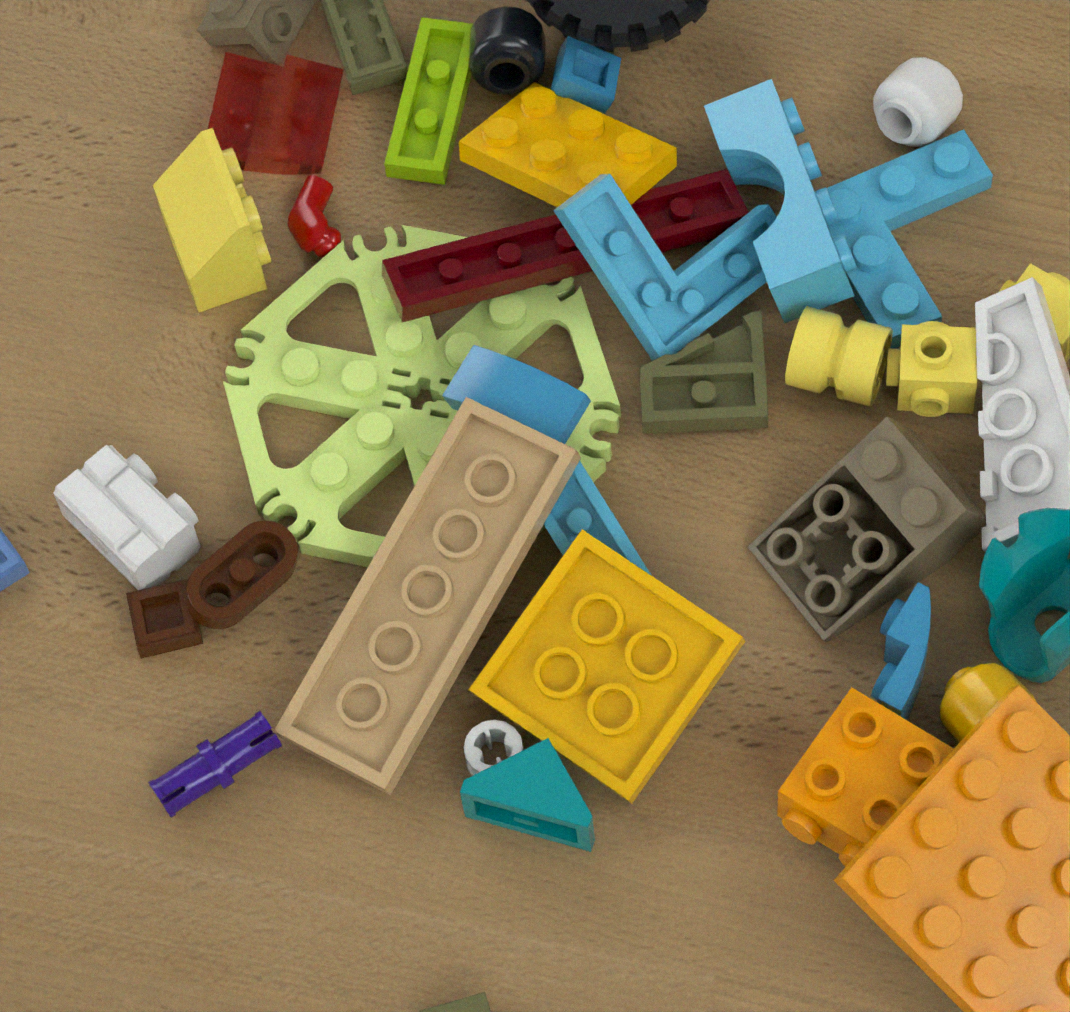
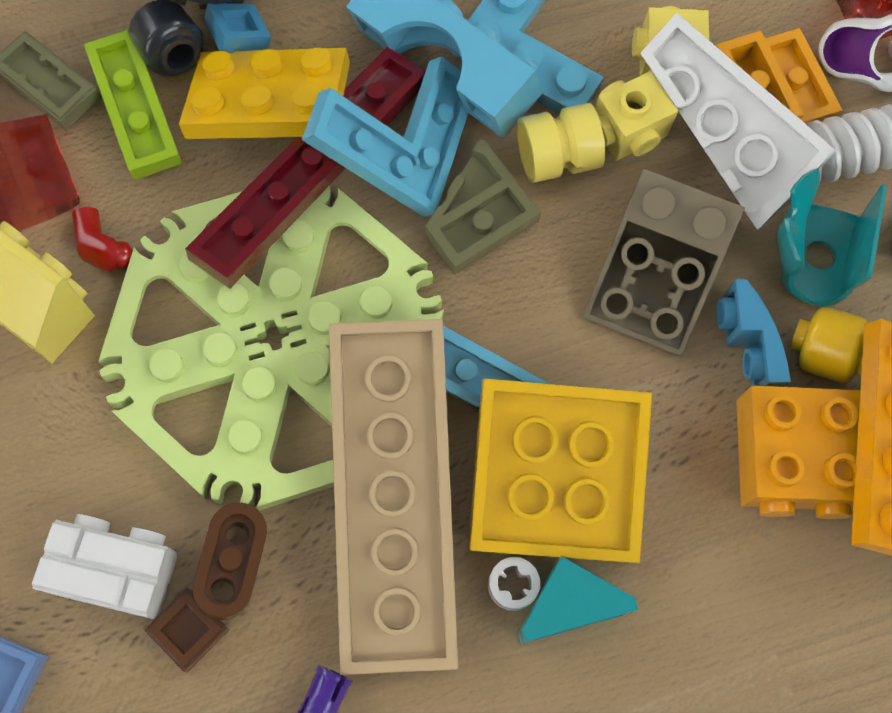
camera: 45 degrees left, 10 degrees up
dark azure slope [442,345,591,444] -> none

